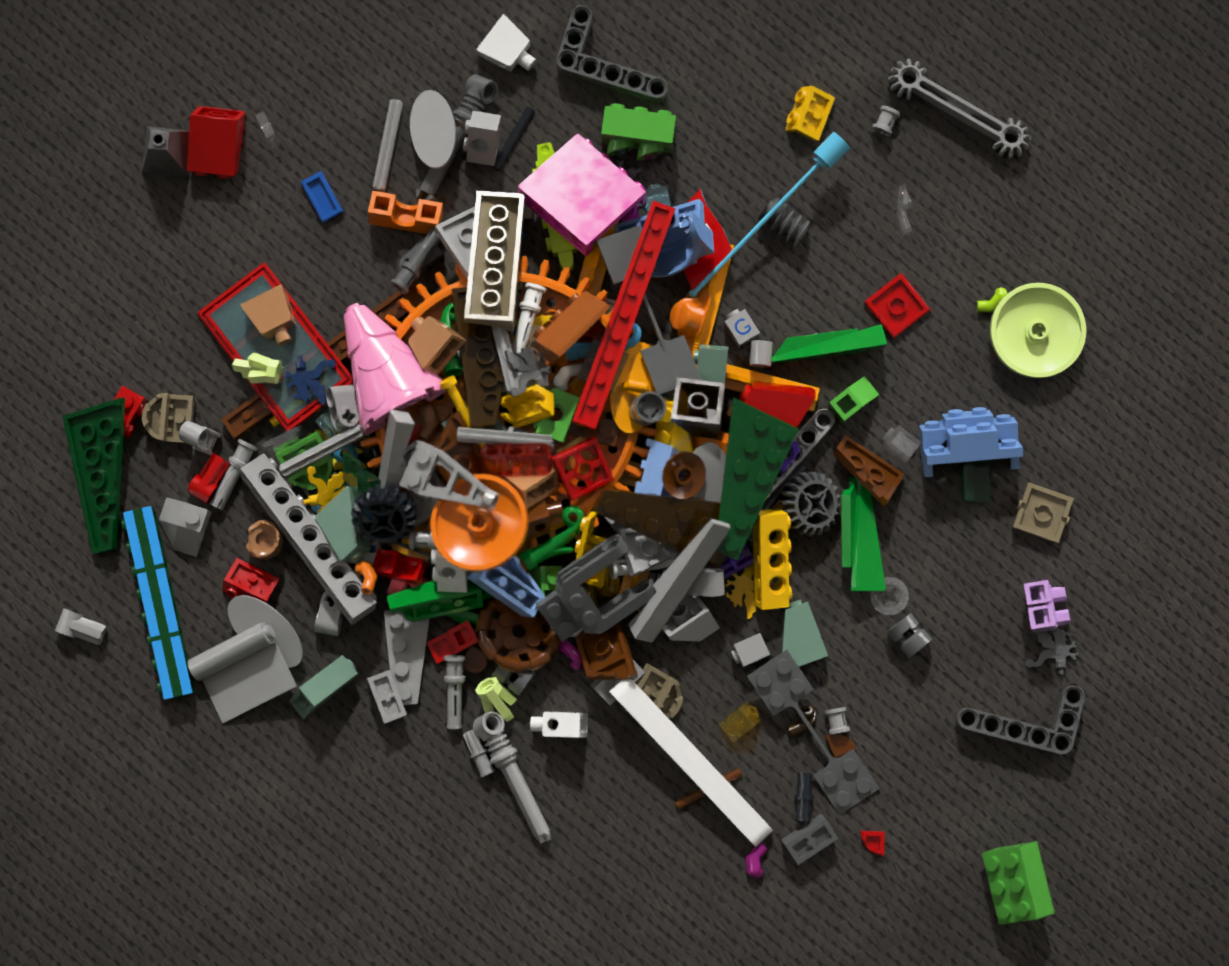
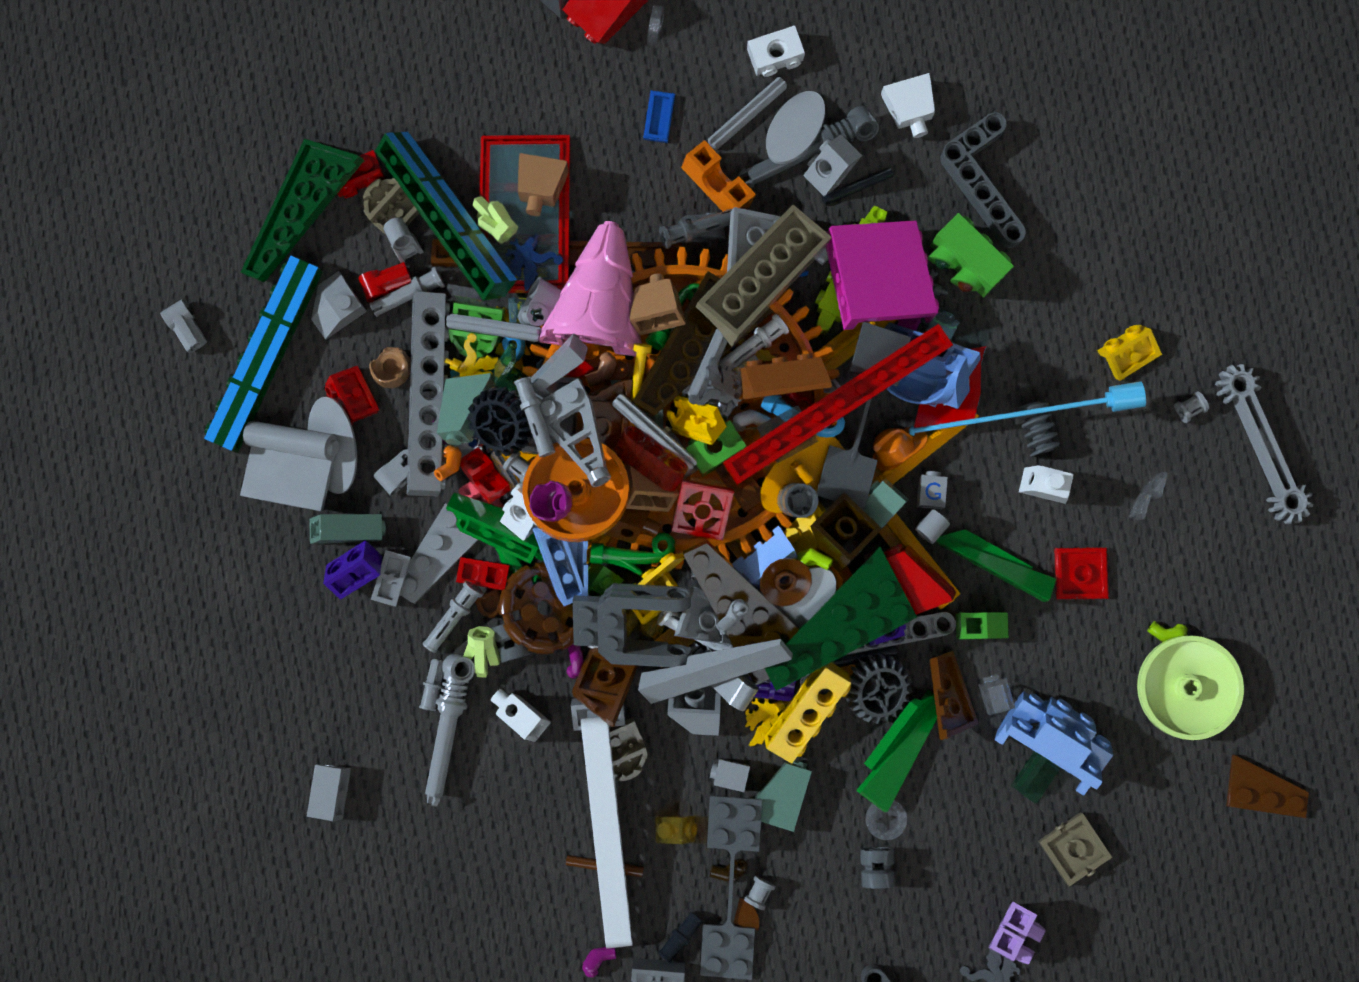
camera: 40 degrees right, 0 degrees up
none -> light grey hinge [307,764,351,821]
none -> dark purple brick [323,540,383,600]
none -> dark green brick [375,132,517,301]
none -> light grey pin [514,377,556,457]
none -> magenta hair [530,480,572,522]
none -> light grey arm [716,599,749,634]
none -> white brick [747,26,805,77]
none -> lime arm [797,548,833,571]
none -> white torso [1019,465,1074,504]
none -> reddish brown wing [1226,755,1309,818]

